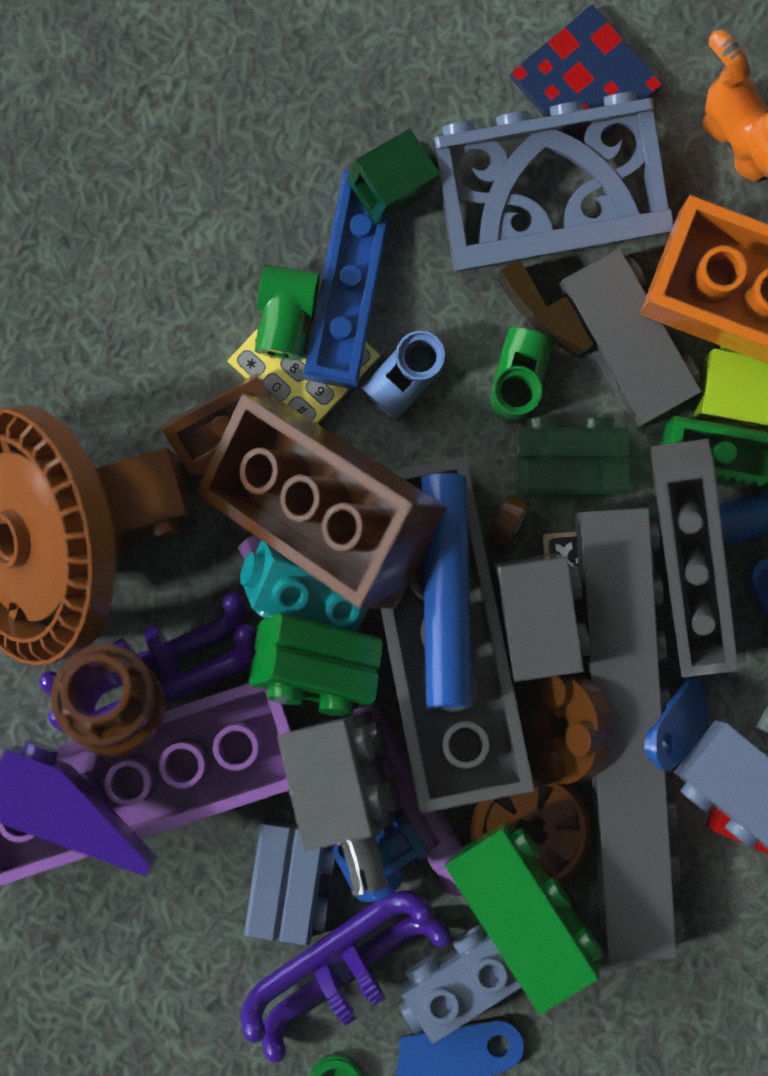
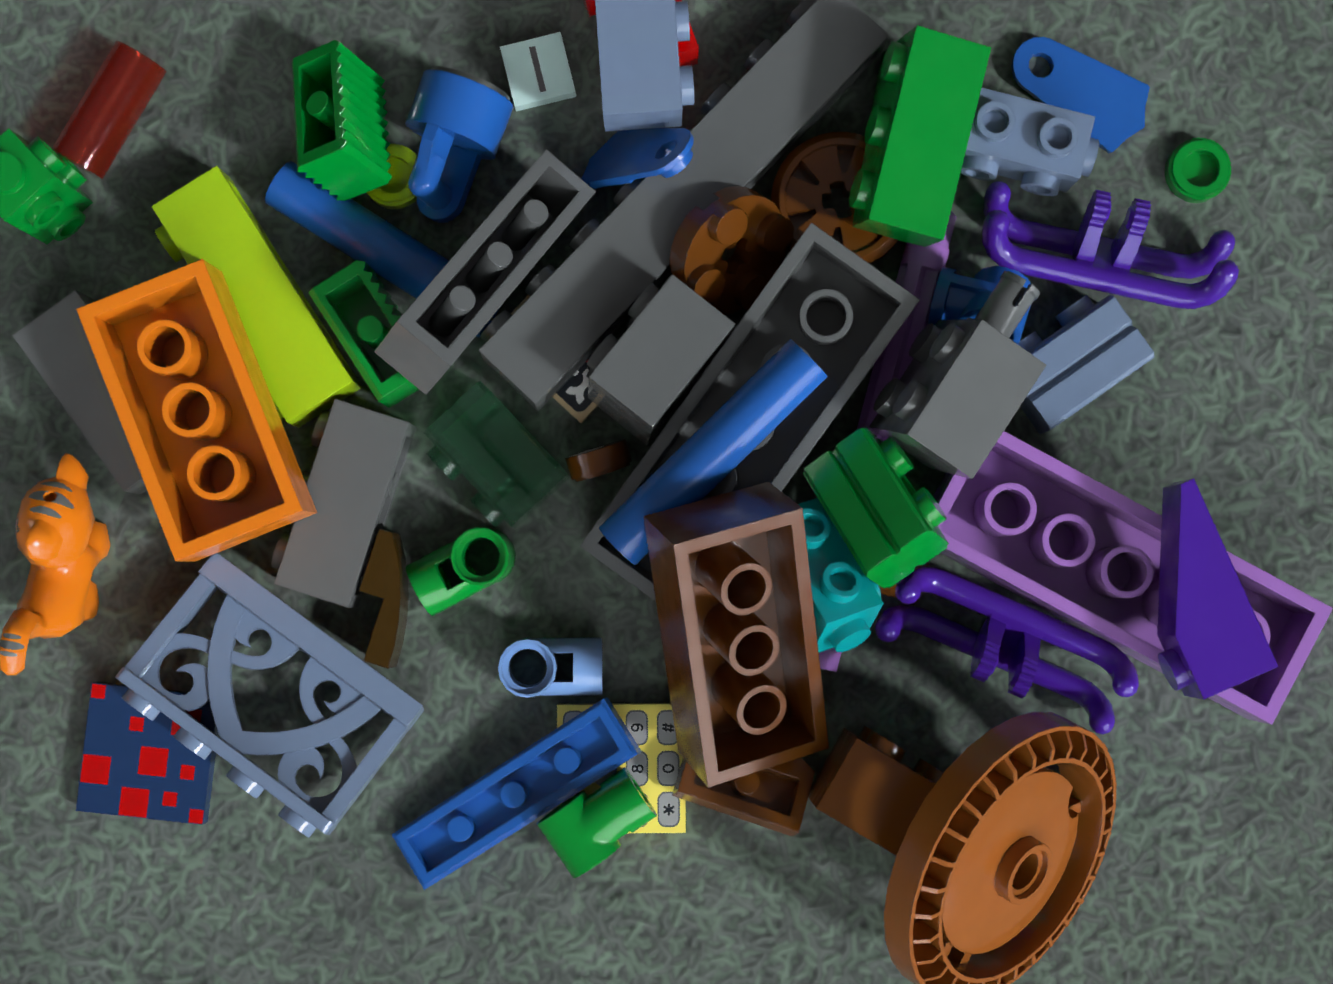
camera: 135 degrees left, 0 degrees up
reddish brown piece [51,644,165,757] -> none
dark green brick [347,128,440,225] -> none

